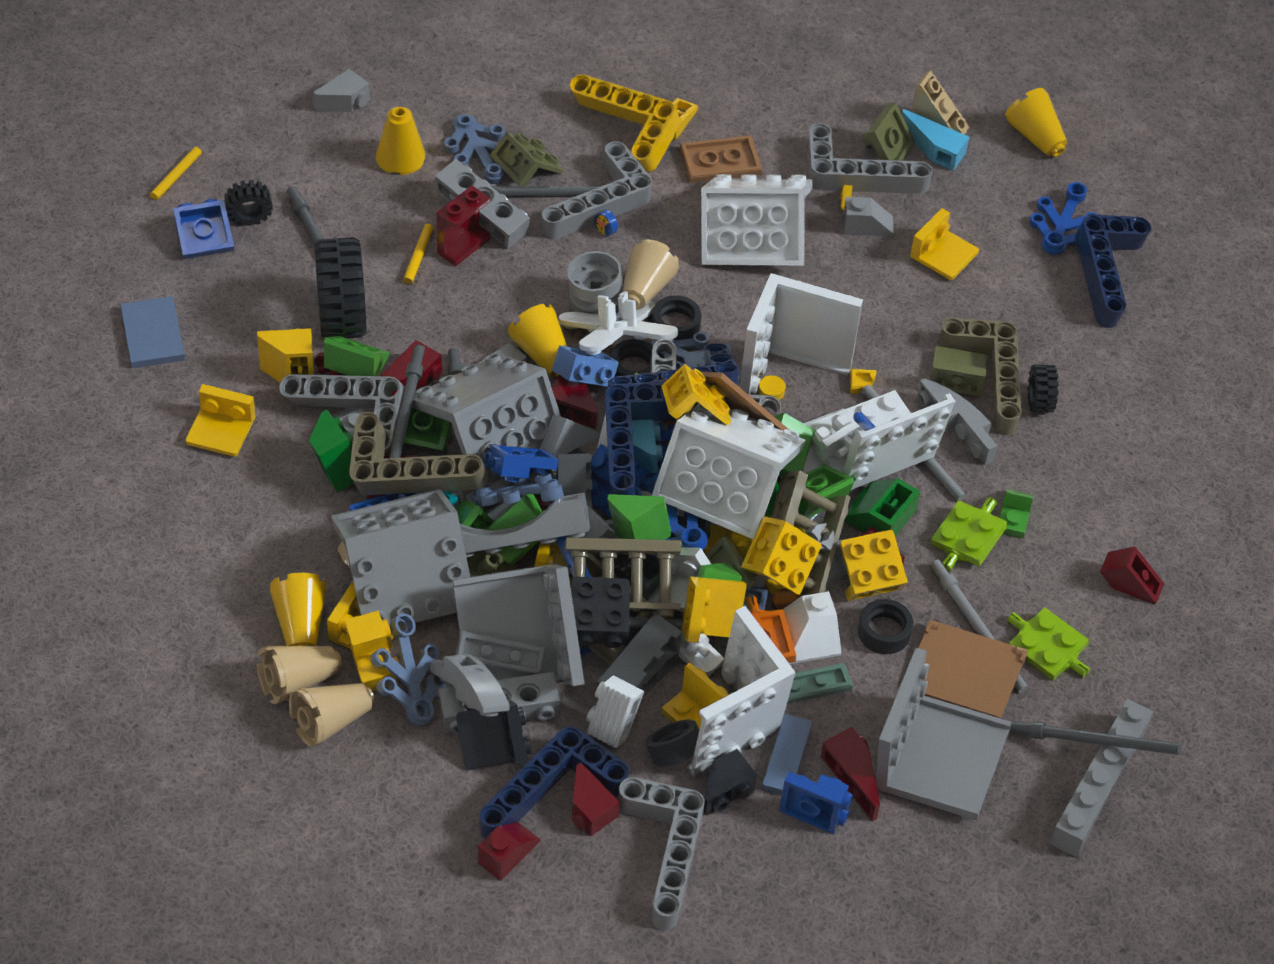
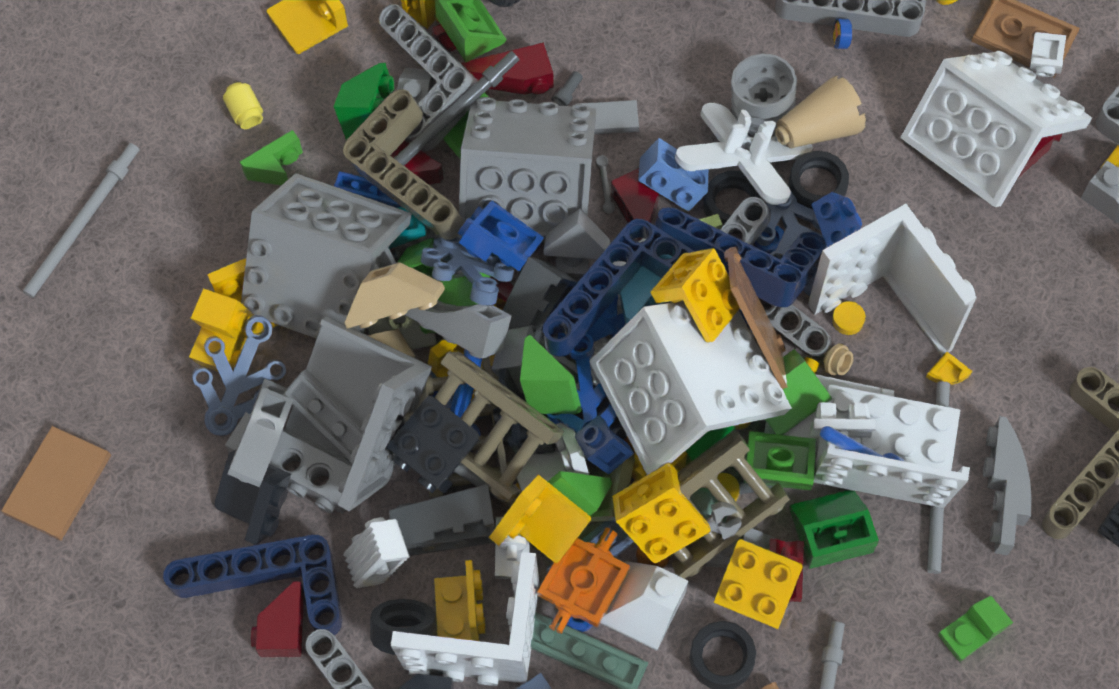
camera: 45 degrees right, 15 degrees up
tan cone [257,646,341,704] -> none
yellow cone [270,573,327,646] -> none
tan cone [289,683,374,746] -> none
dark red slope [478,822,540,881] -> none
yellow cone [507,304,567,378] -> none
olive bracket [930,346,987,397] -> none
lime plate [931,497,1007,572] -> none
none -> medium nougat tile [1,426,111,541]
none -> light grey bar [23,143,140,298]
none -> light yellow brick [223,82,263,130]
none -> bright green slope [240,130,303,185]
none -> tan slope [344,262,445,329]
none -> dark blue bracket [575,416,634,474]
none -> blue plate [811,192,862,247]
none -> tan plate [824,344,853,375]
none -> white bracket [1030,32,1066,77]

